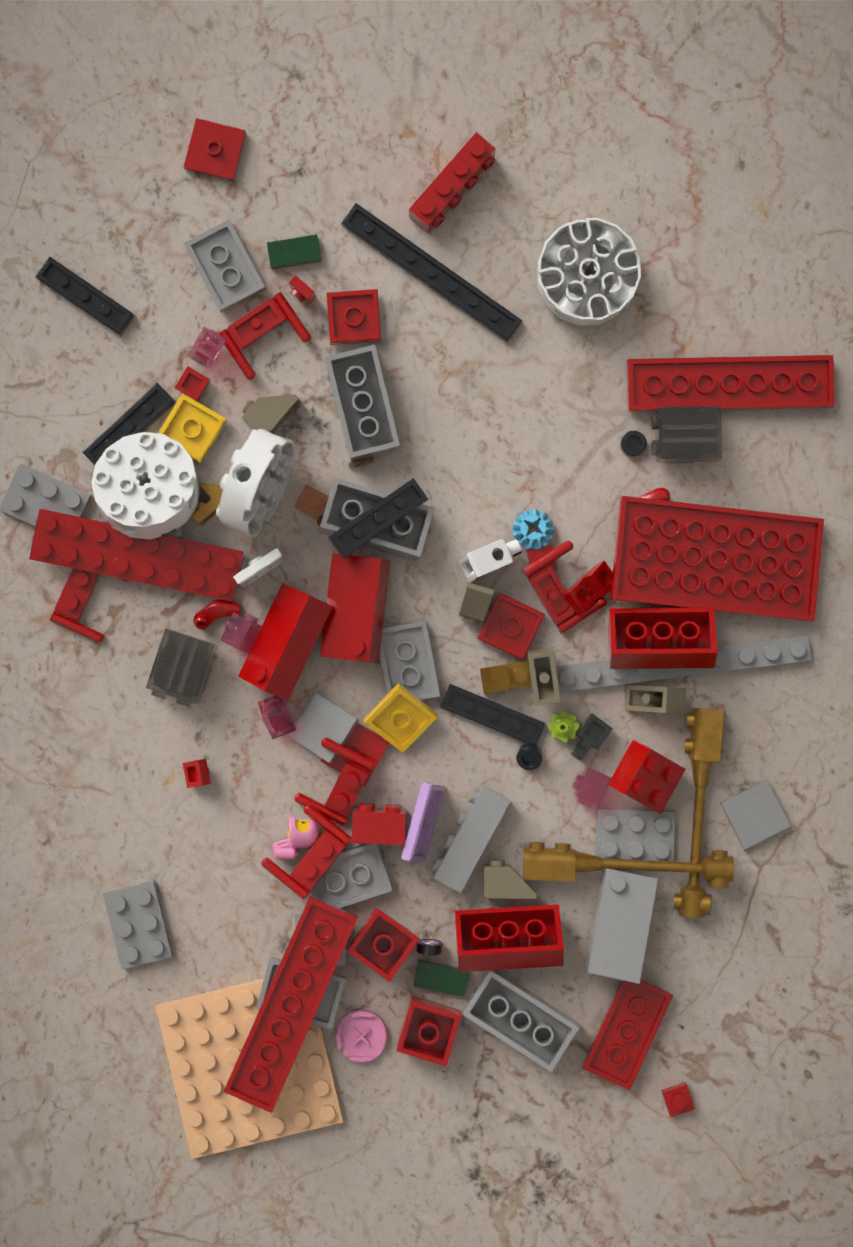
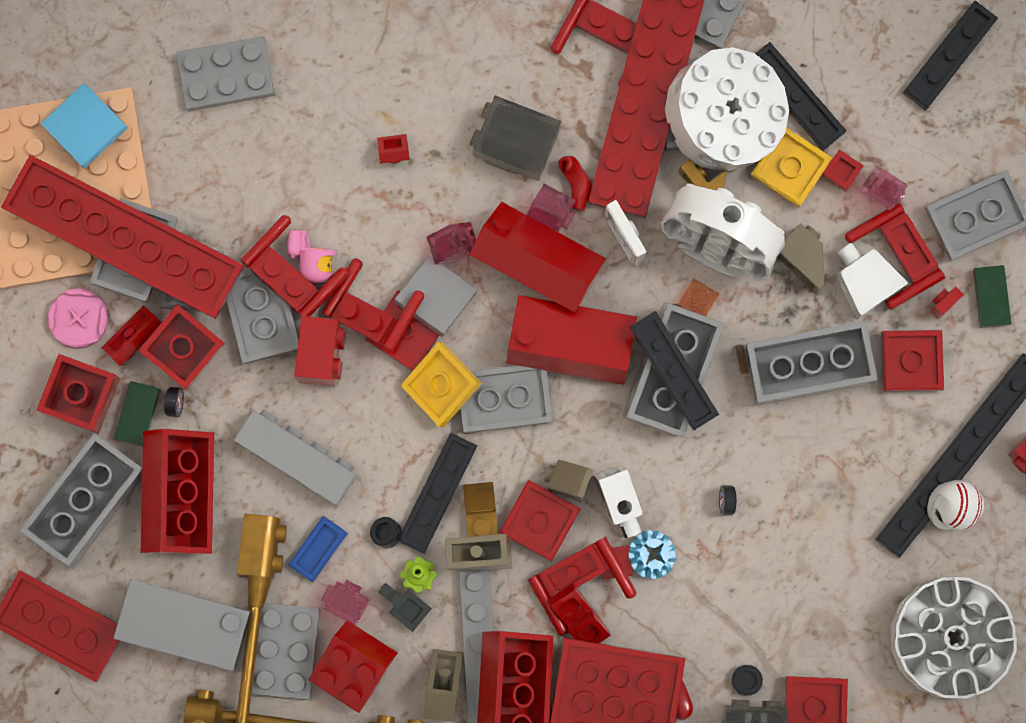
camera: 90 degrees right, 5 degrees down
lavender tile [401,782,445,861] -> none
dark tan slope [483,860,536,899] -> none
none -> medium azure slope [40,83,128,169]
none -> red plate [101,305,162,366]
none -> blue tile [288,516,348,583]
none -> black tile [719,485,737,516]
none -> white torso [836,243,908,319]
none -> white helmet [927,480,985,530]

